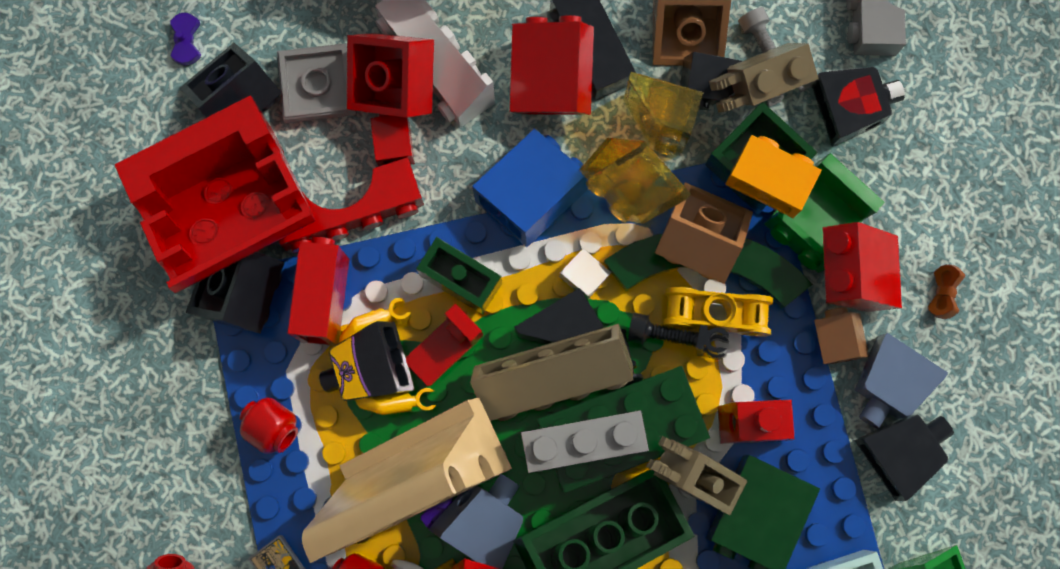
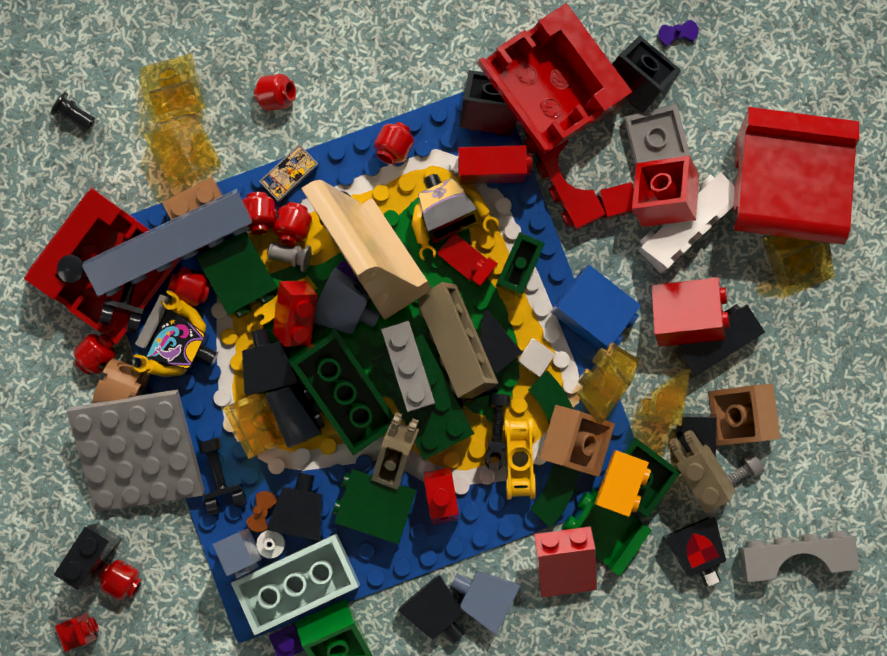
camera: 85 degrees right, 5 degrees up
medium nougat brick [814,307,869,364] -> none
dark orange piece [928,264,966,319] -> none

